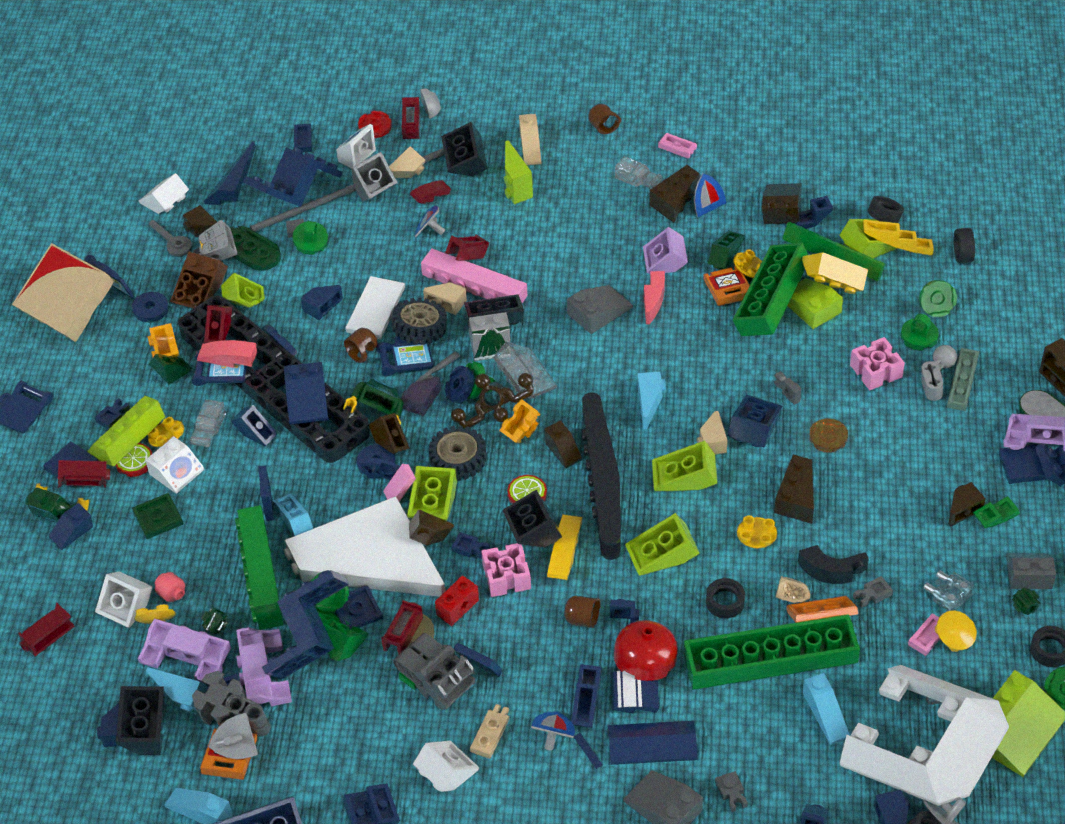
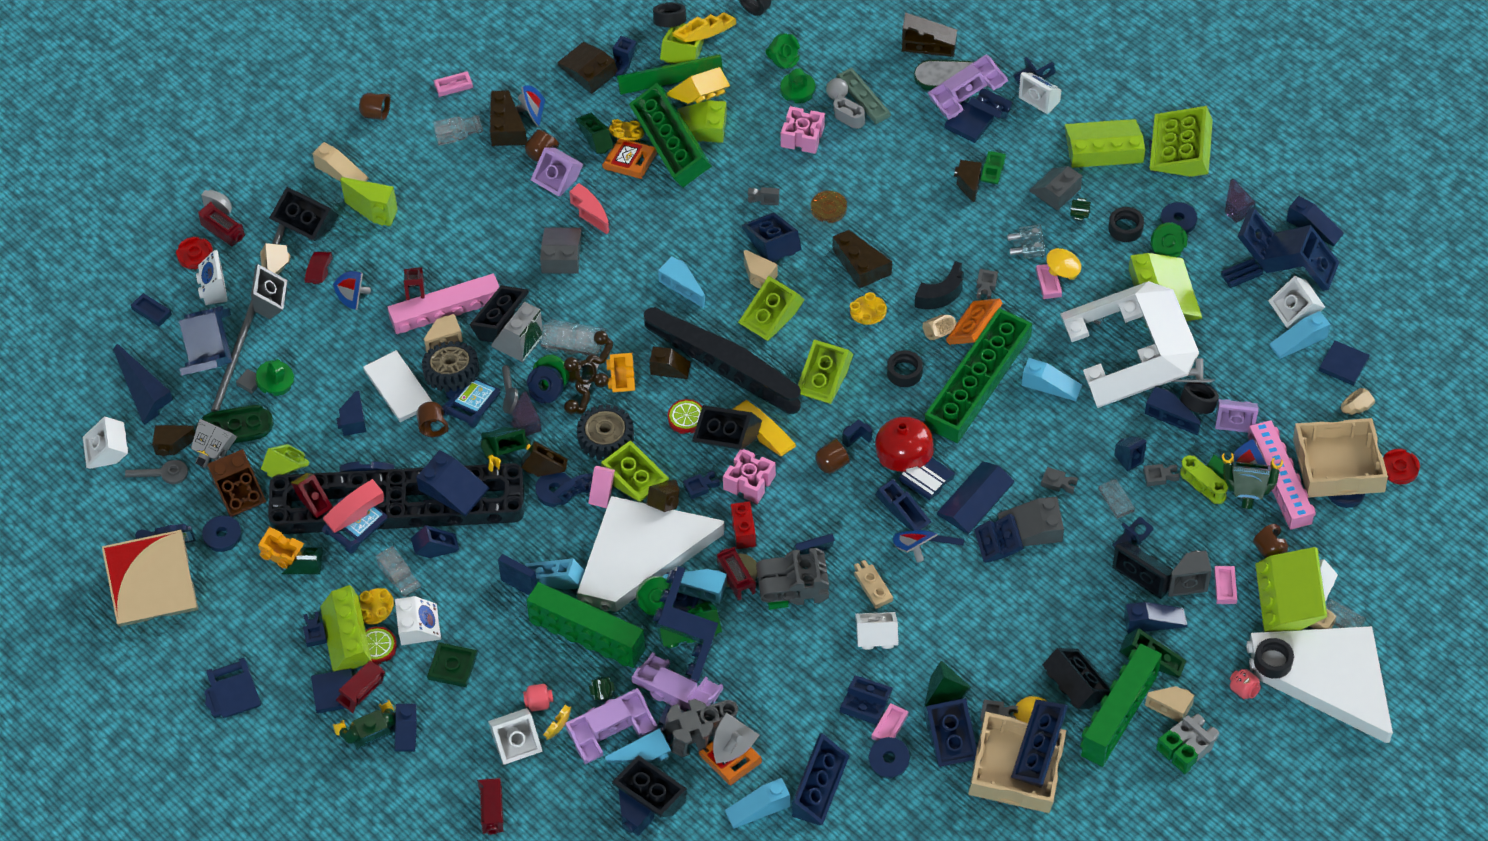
camera: 50 degrees left, 5 degrees up
none -> reddish brown helmet [525,130,559,162]
none -> medium azure slope [663,569,727,604]
none -> dark blue slope [974,514,1024,563]

